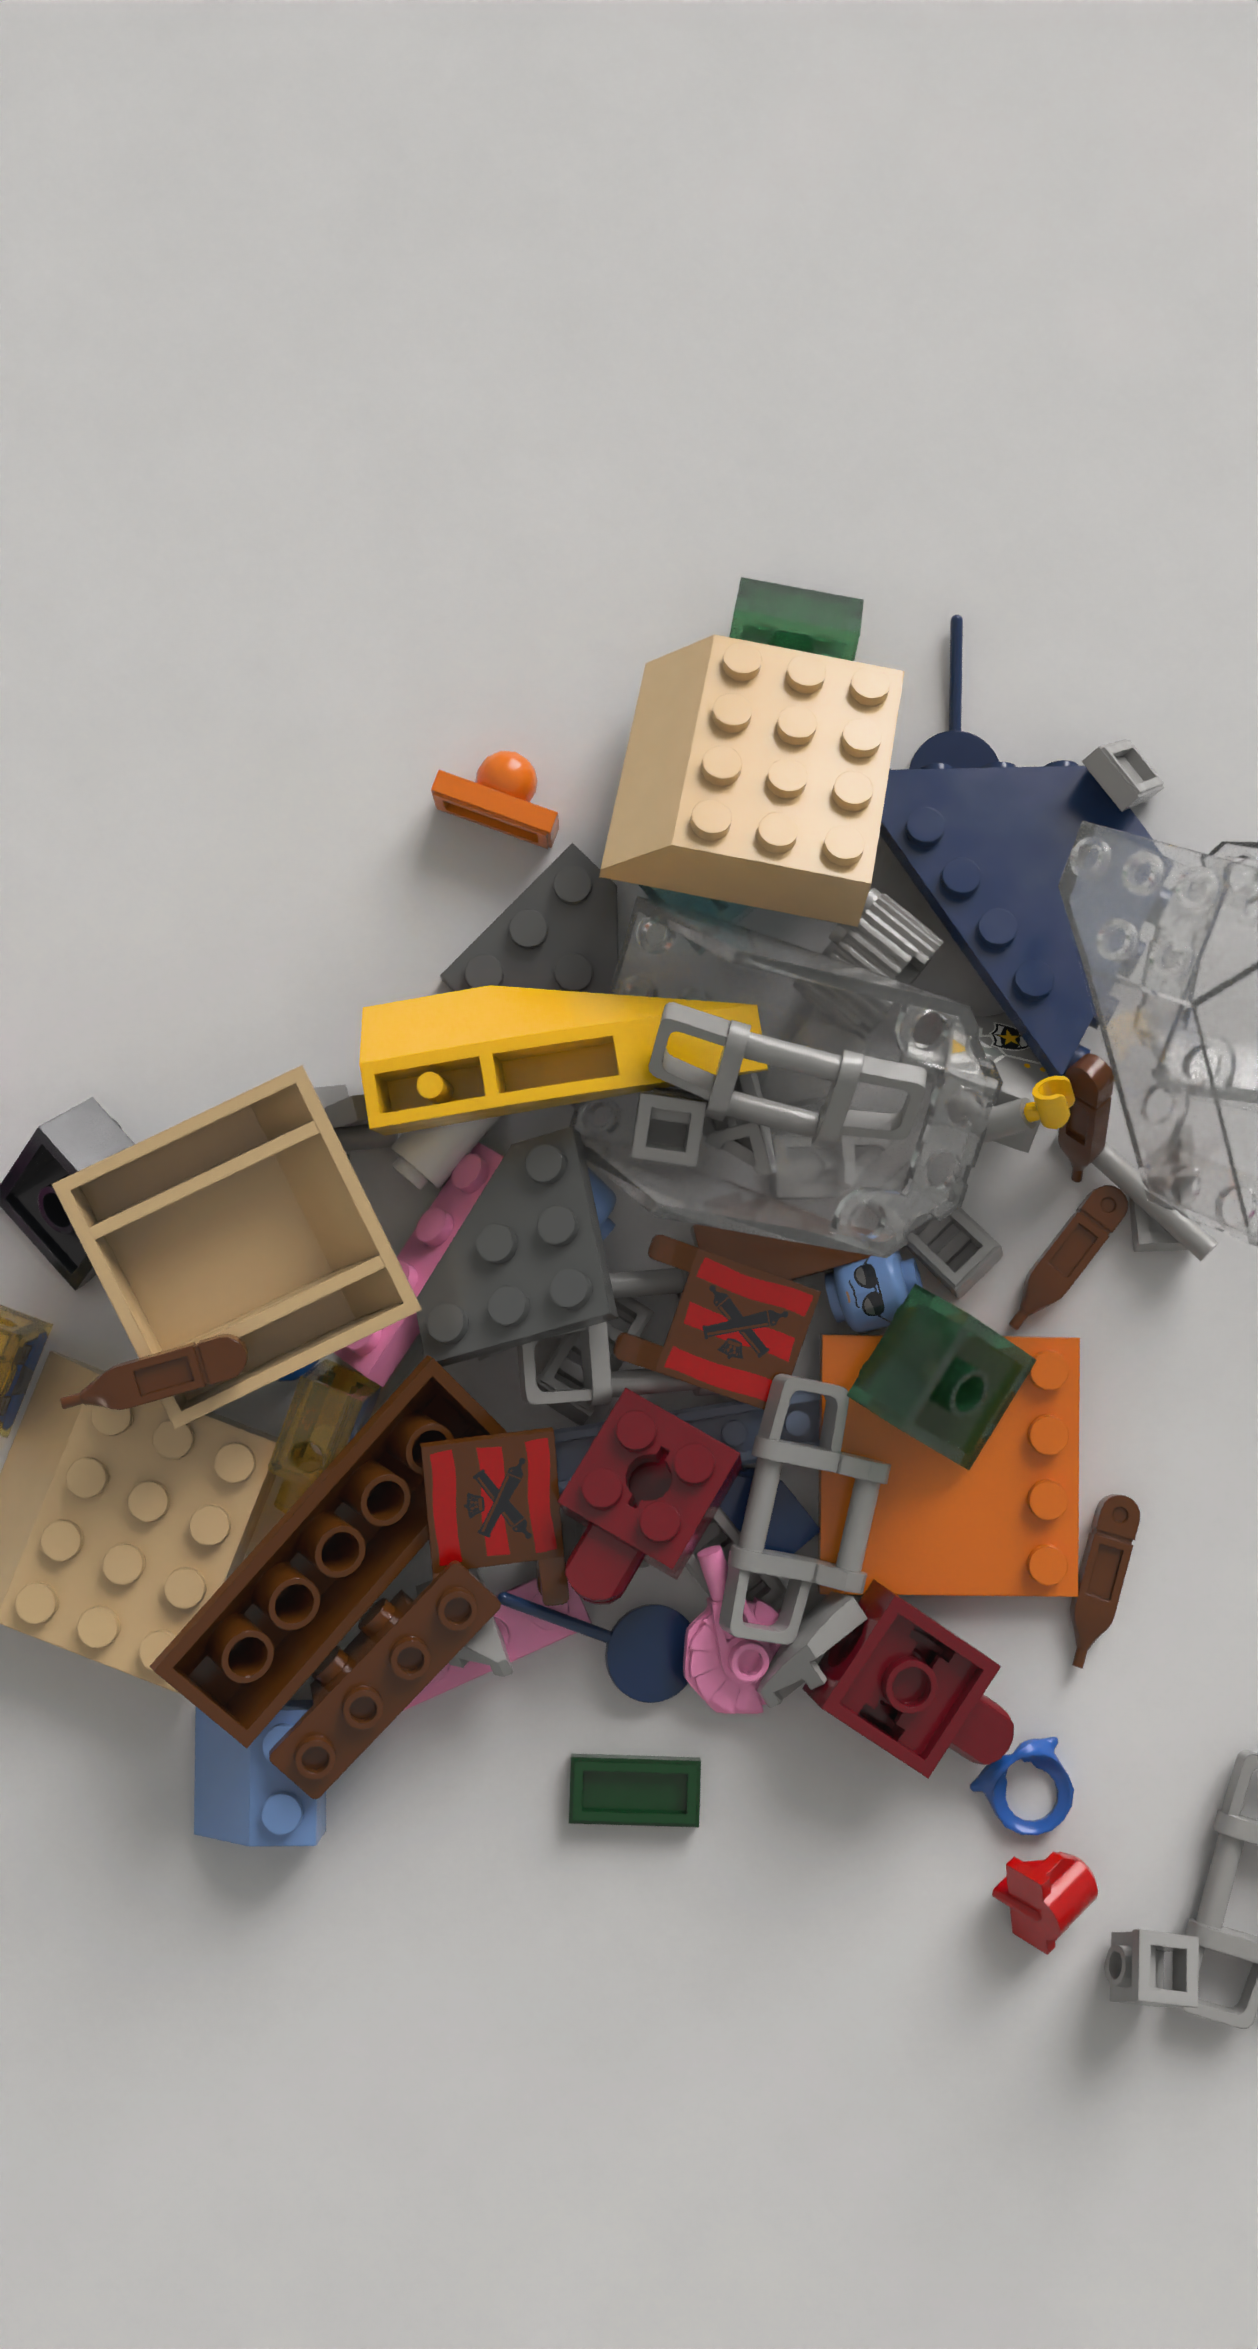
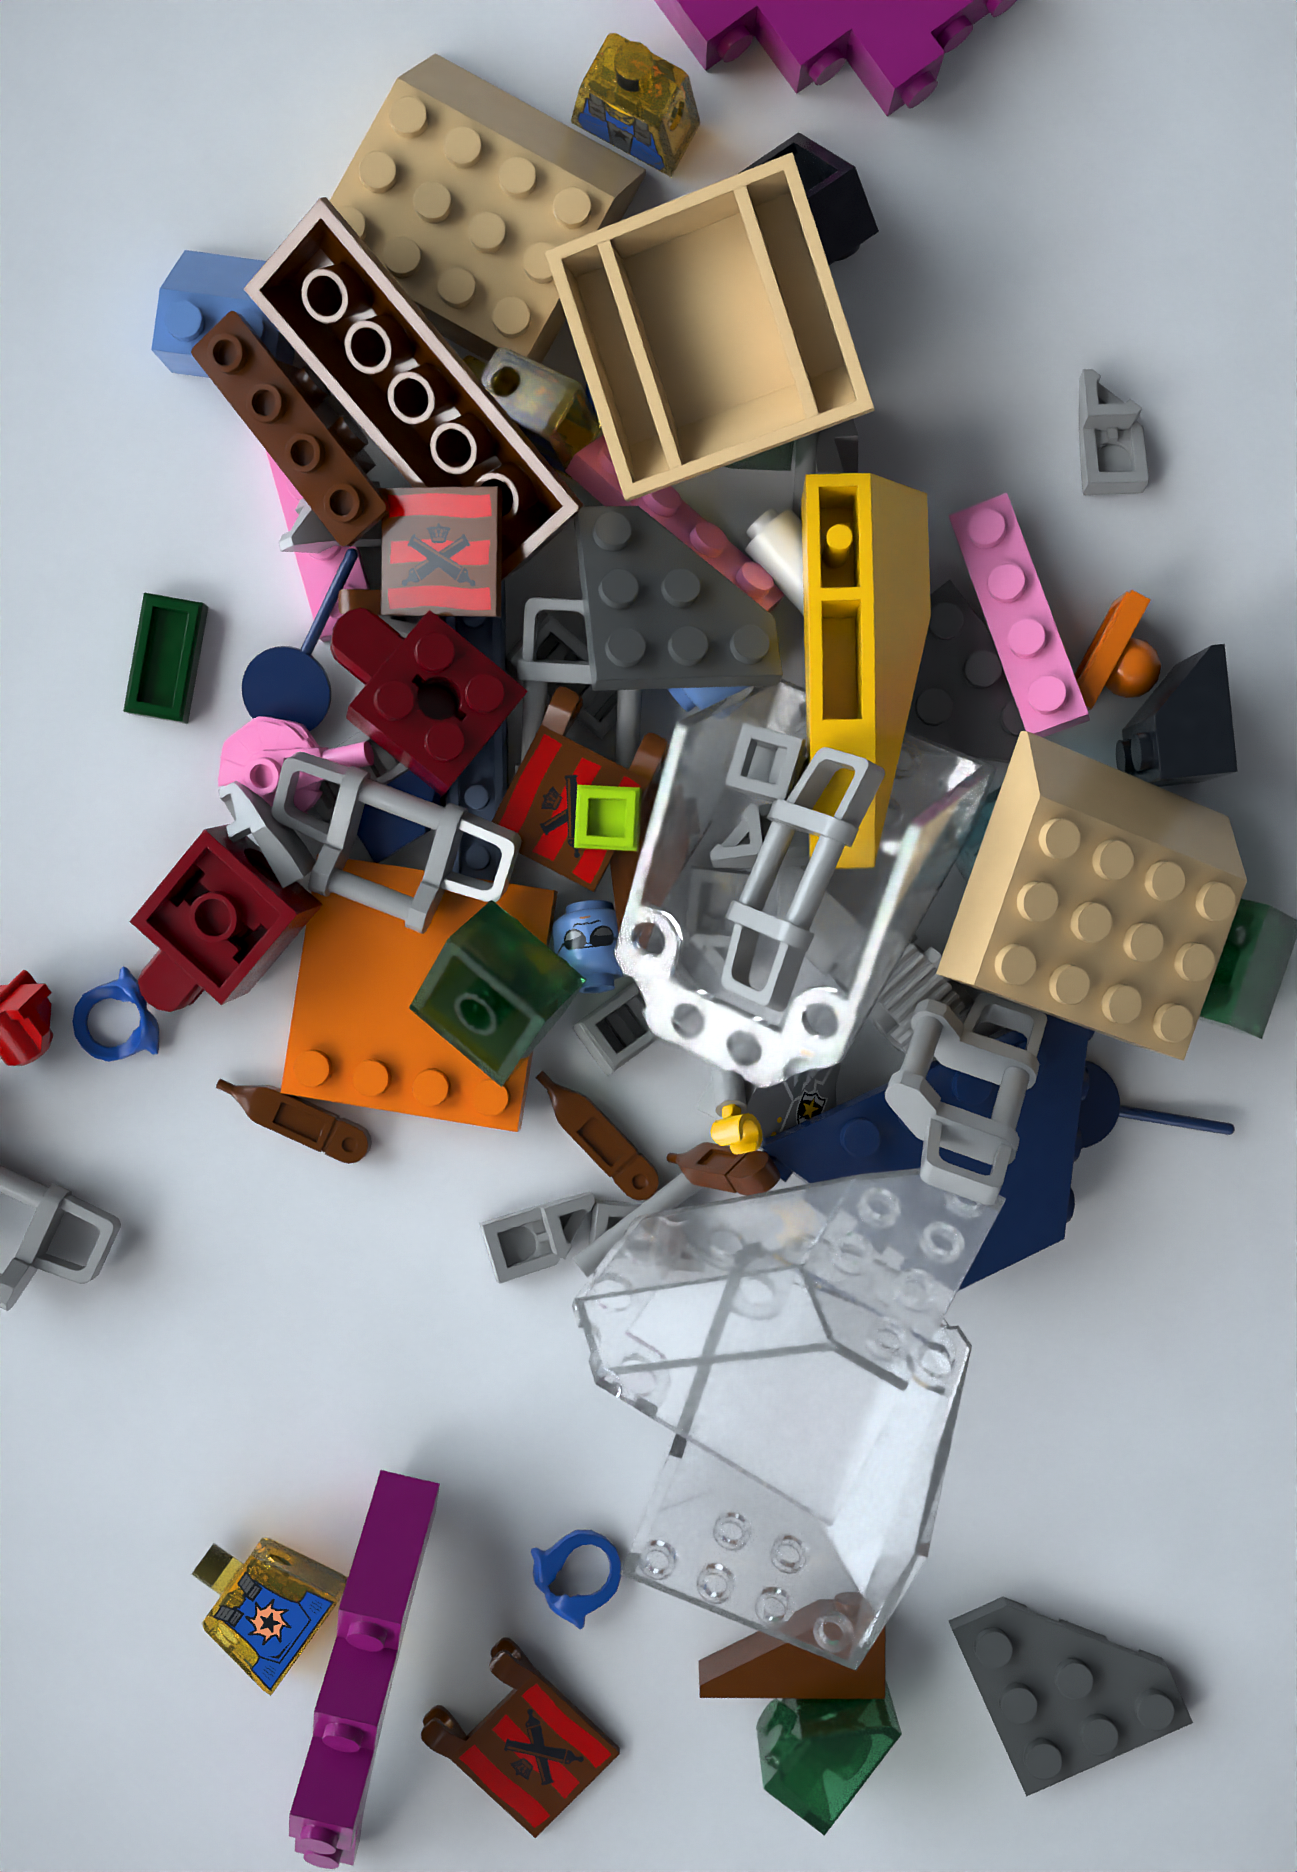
camera: 100 degrees right, 5 degrees up
reddish brown piece [60,1334,248,1410] -> none
light grey tile [1082,739,1164,812] -> none
none -> light grey slope [479,1192,595,1284]
none -> lime tile [574,785,642,851]
none -> light grey bar [885,993,1047,1205]
none -> bright pink plate [949,493,1090,738]
none -> light grey slope [1079,369,1149,495]
none -> black slope [1116,644,1238,787]

